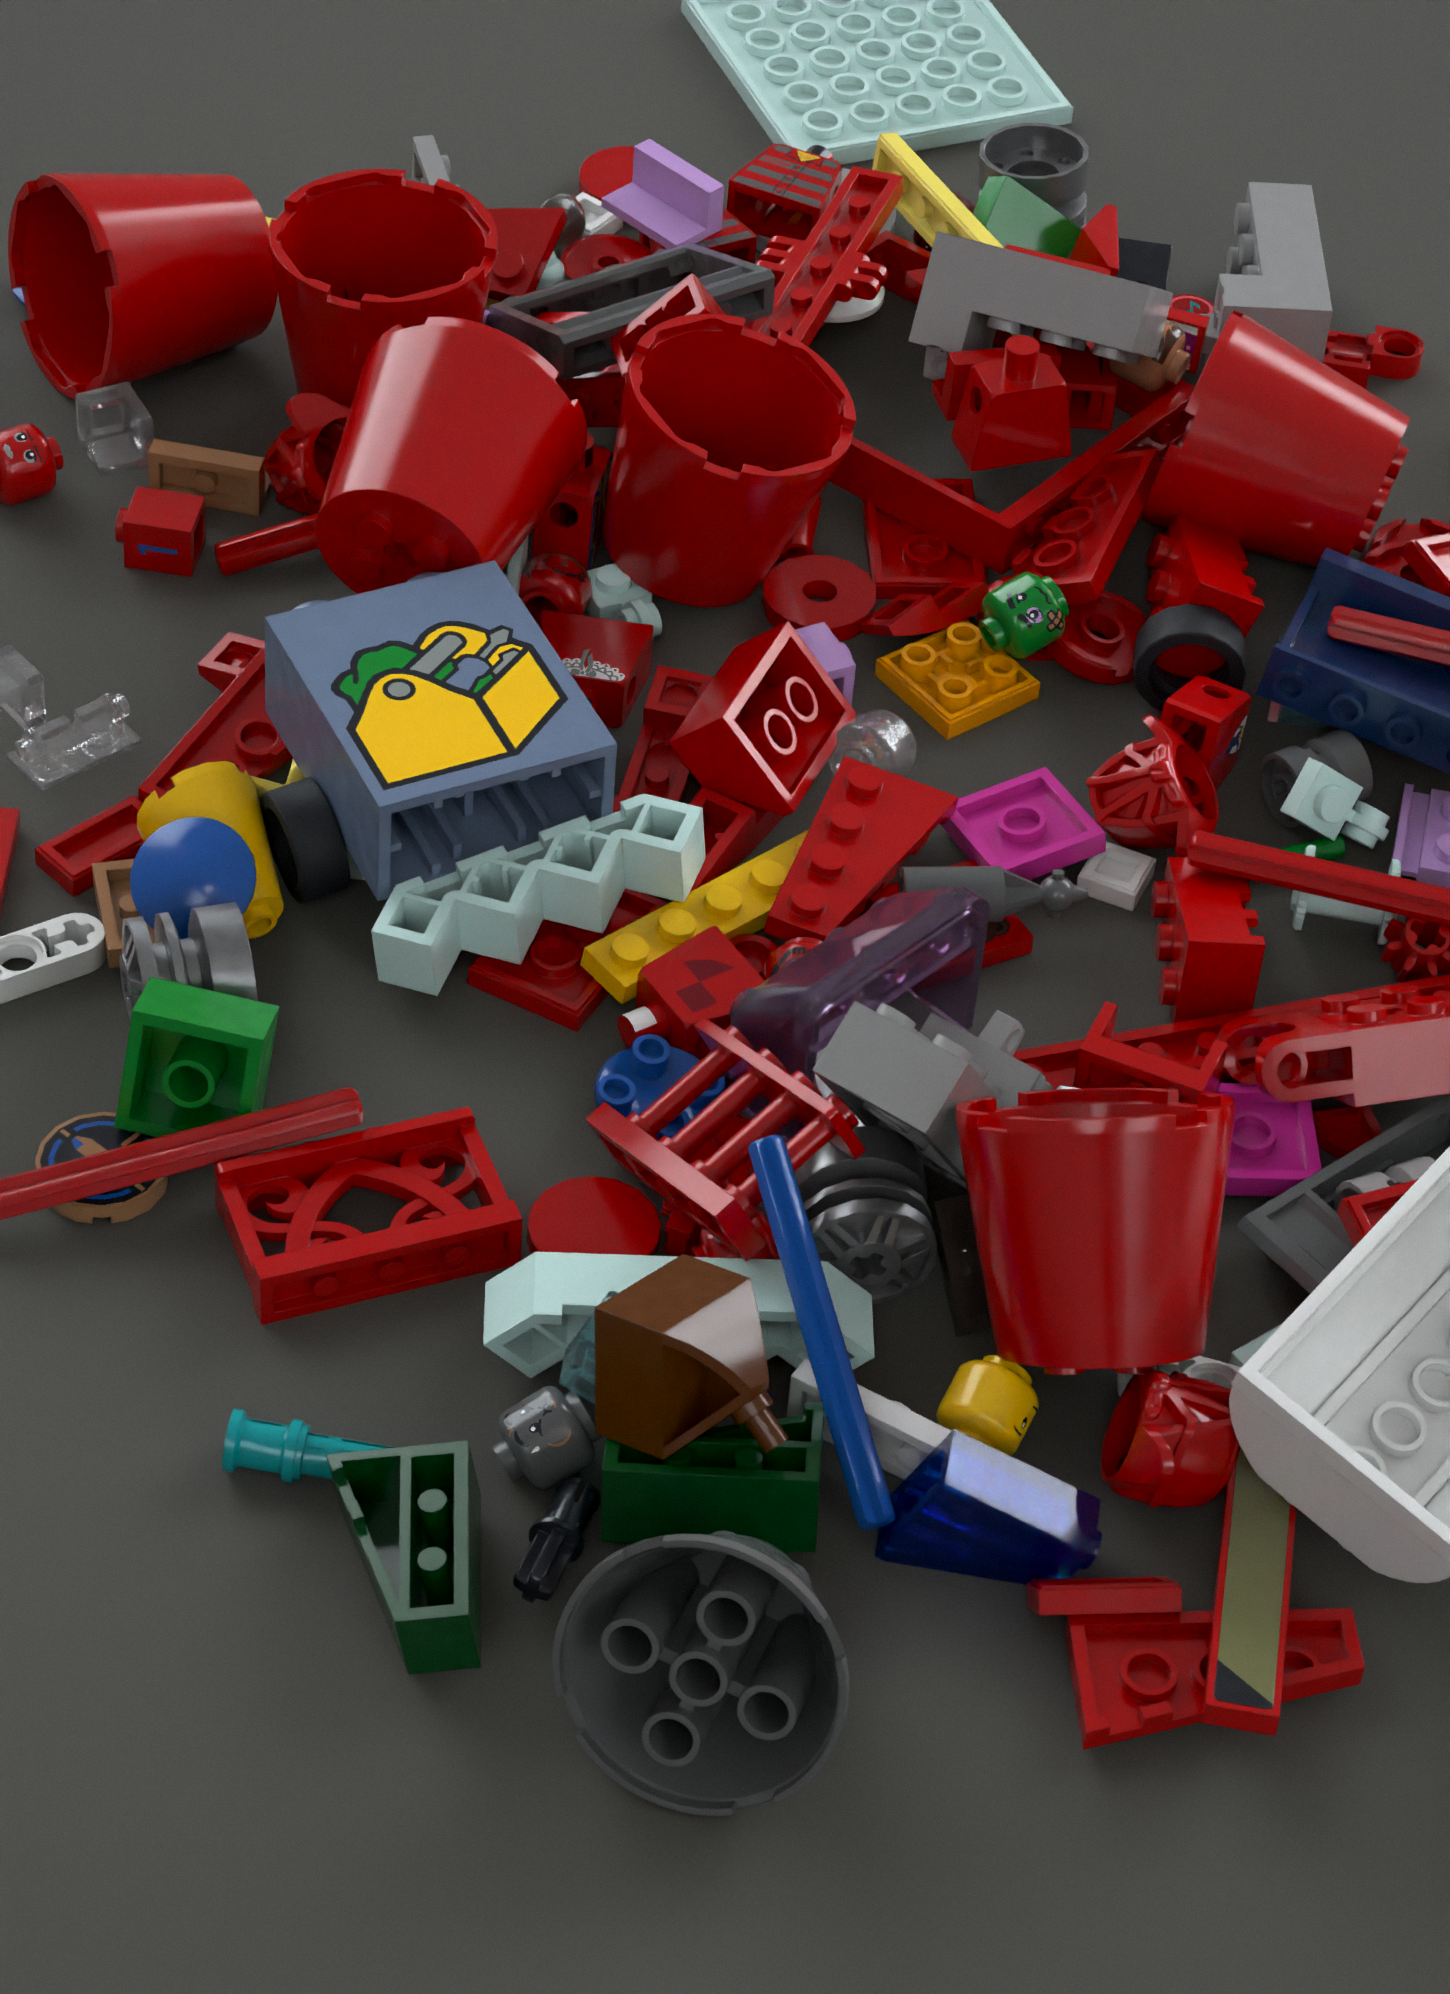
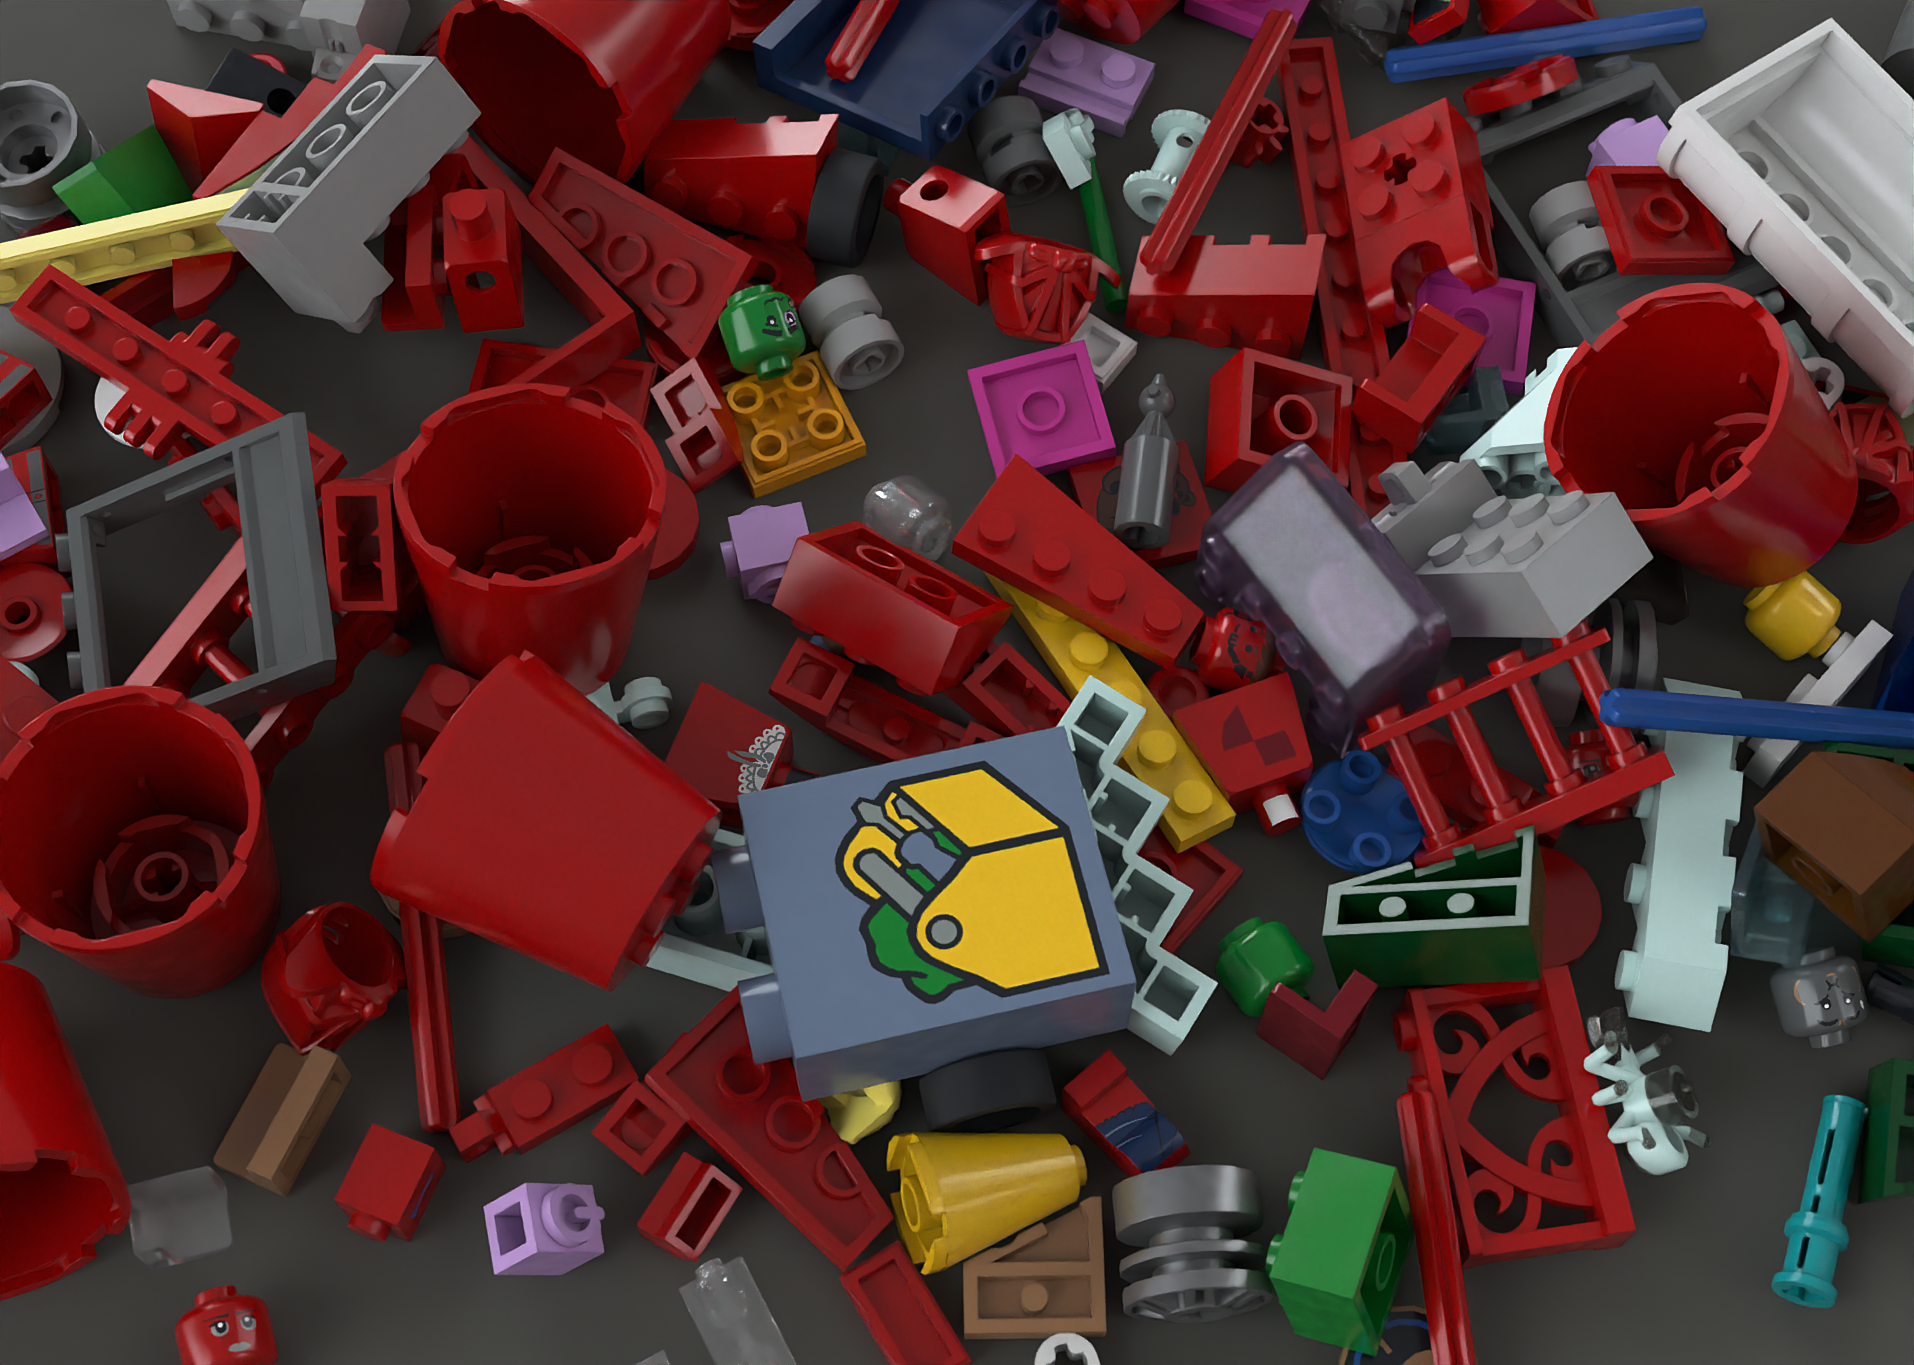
camera: 75 degrees left, 20 degrees up
blue dish [130,817,256,939] -> none
none -> red hinge [448,1023,641,1163]
none -> lavender brick [483,1183,605,1275]
none -> red piece [636,1152,743,1263]
none -> light grey wheel [799,274,904,390]
none -> leg [1060,1049,1190,1178]
none -> red slope [1204,347,1353,500]
none -> green head [1215,917,1315,1018]
none -> dark red panel [1256,970,1378,1081]
none -> dark green wedge [1322,825,1546,989]
none -> animal [1584,1007,1712,1176]

